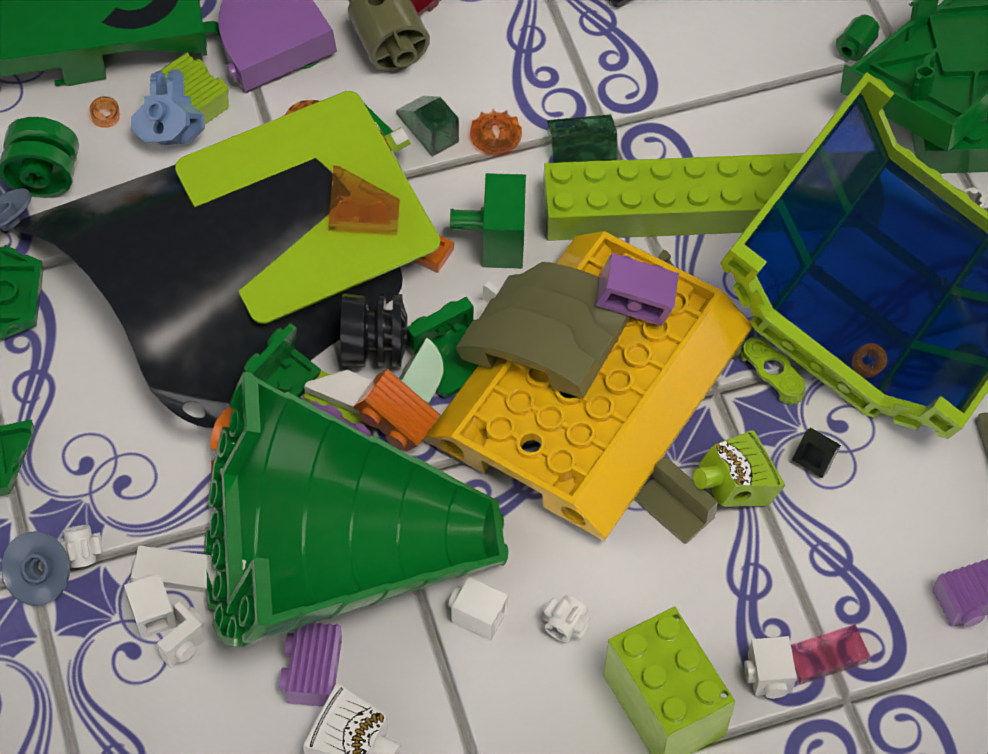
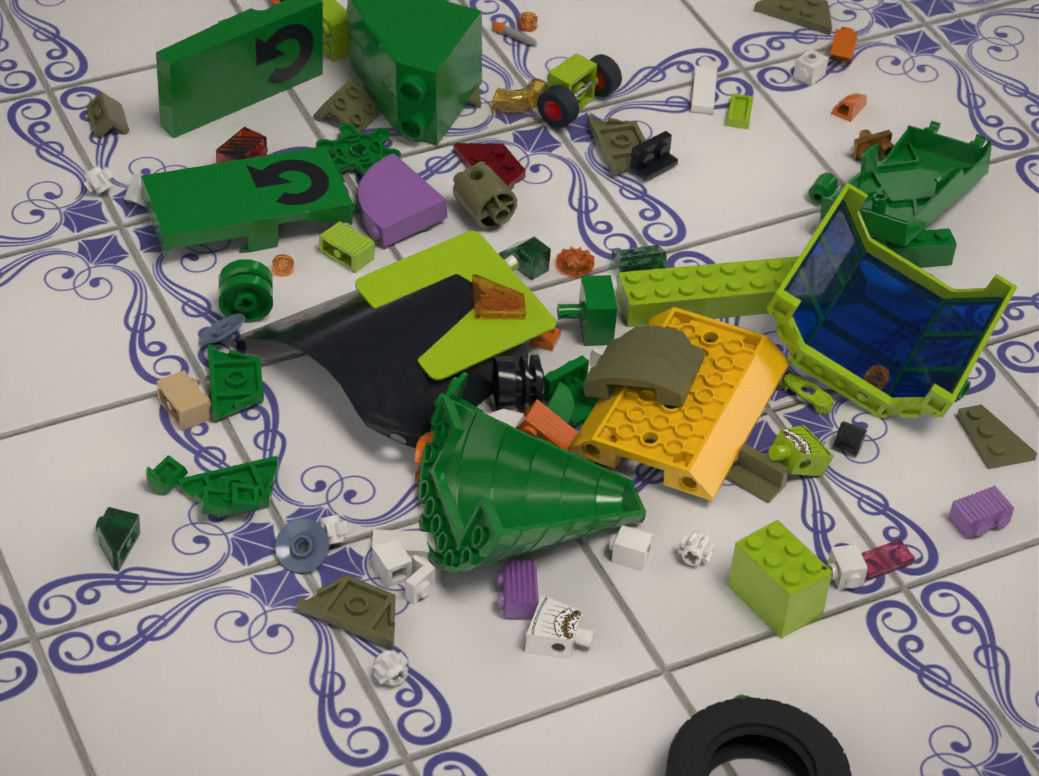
camera: 10 degrees left, 15 degrees down
medium blue hinge [131,69,205,145] -> none
medium lavender brick [595,253,679,326] -> none
none -> olive wing [297,574,396,649]

